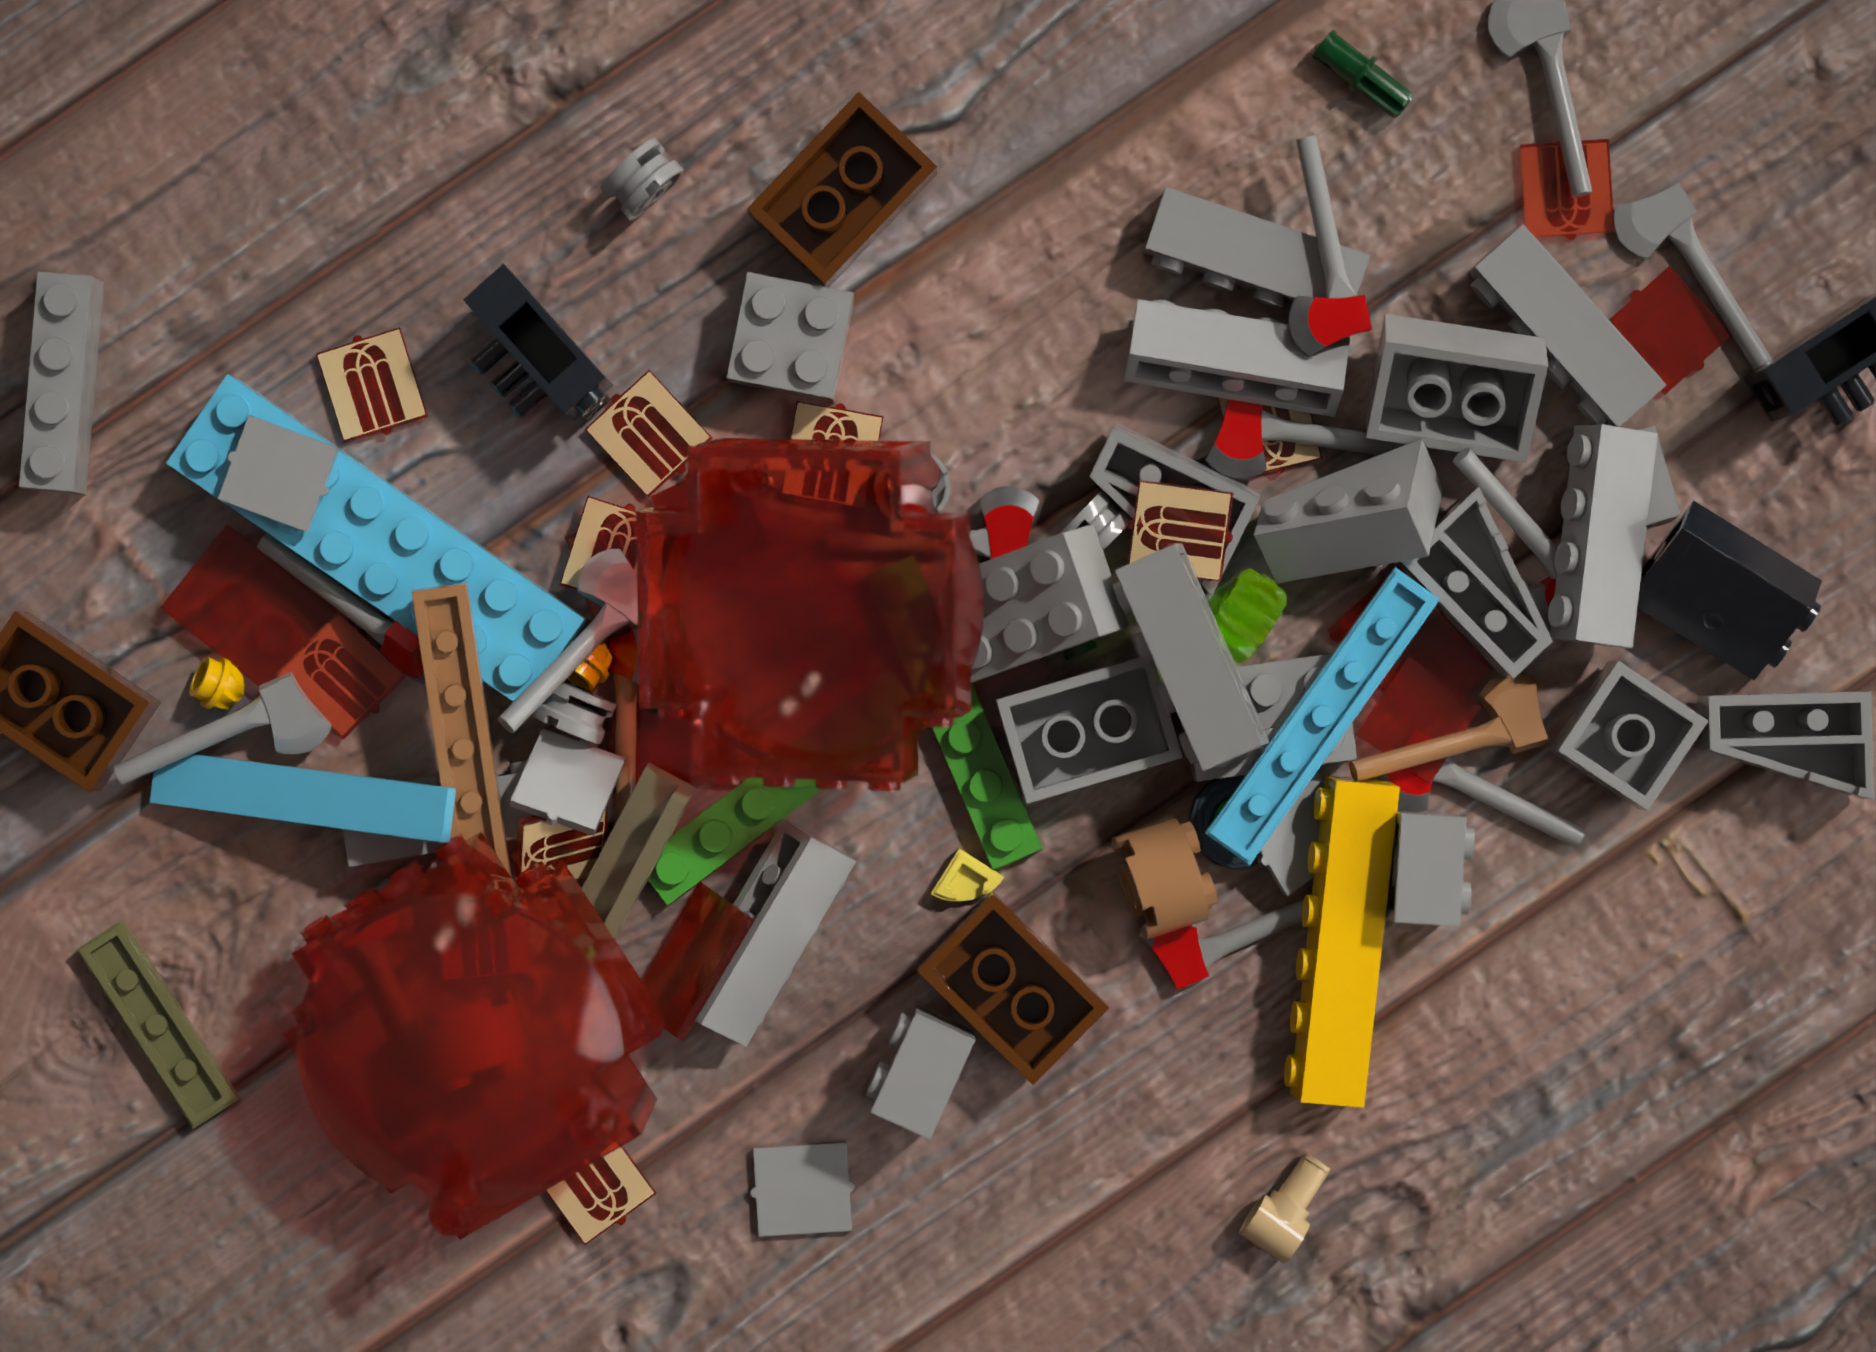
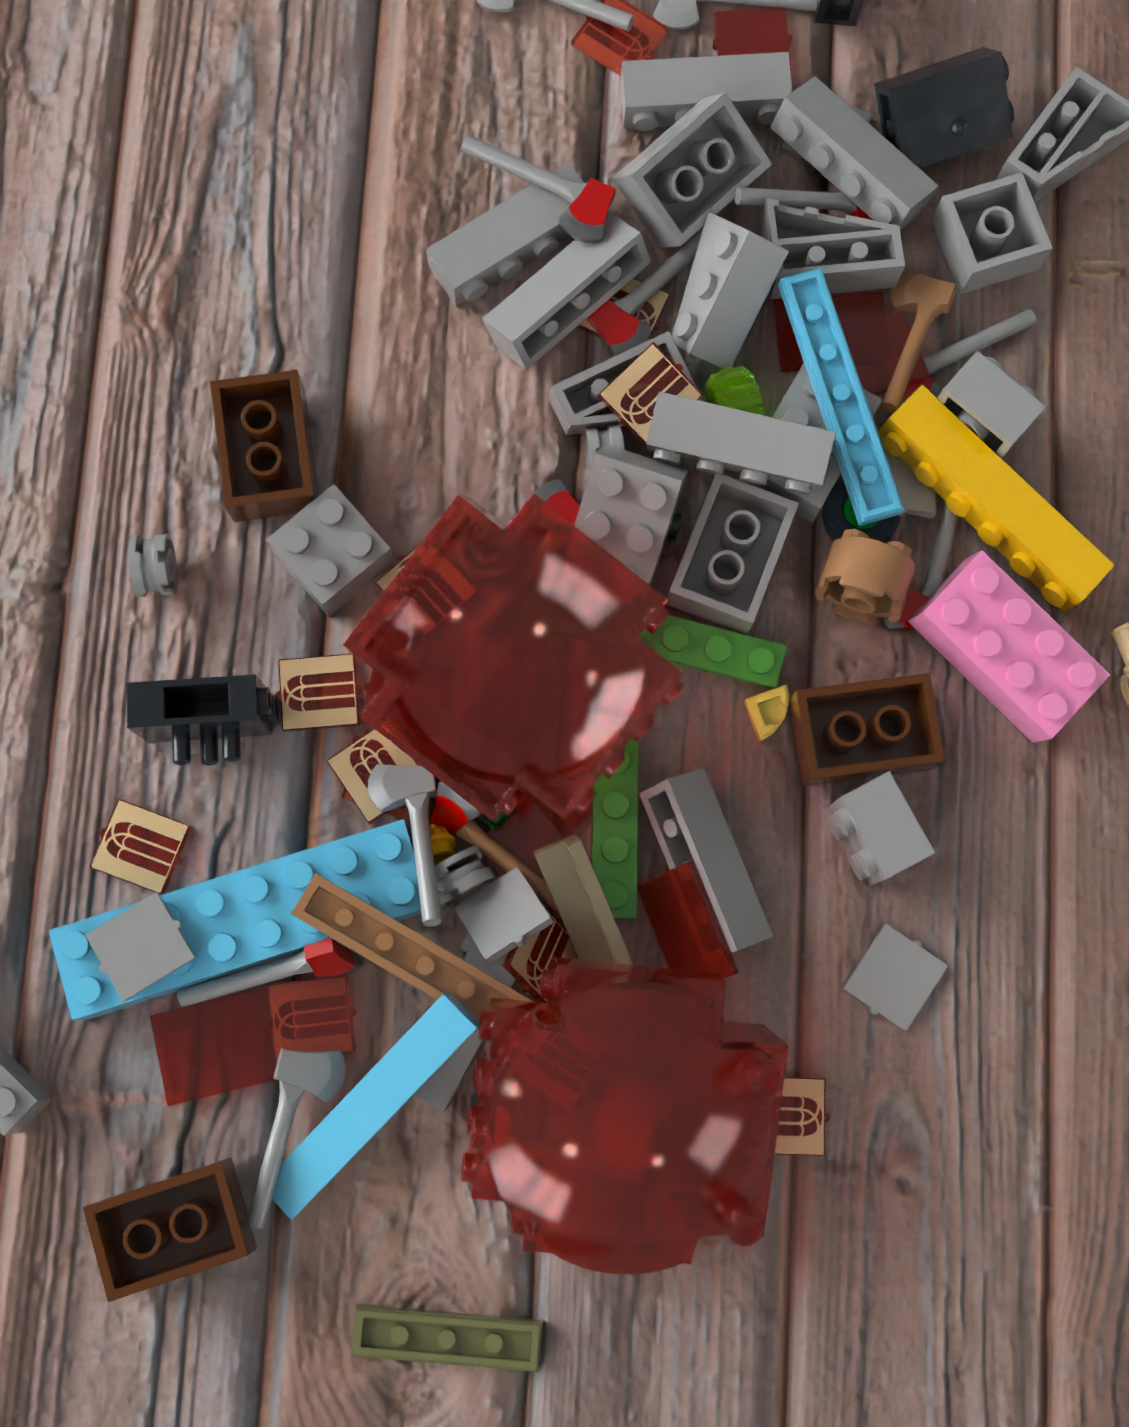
camera: 55 degrees left, 10 degrees down
yellow plate [189,657,245,709] -> none
dark green axle [1312,30,1413,118] -> none
none -> bright pink brick [907,550,1110,743]

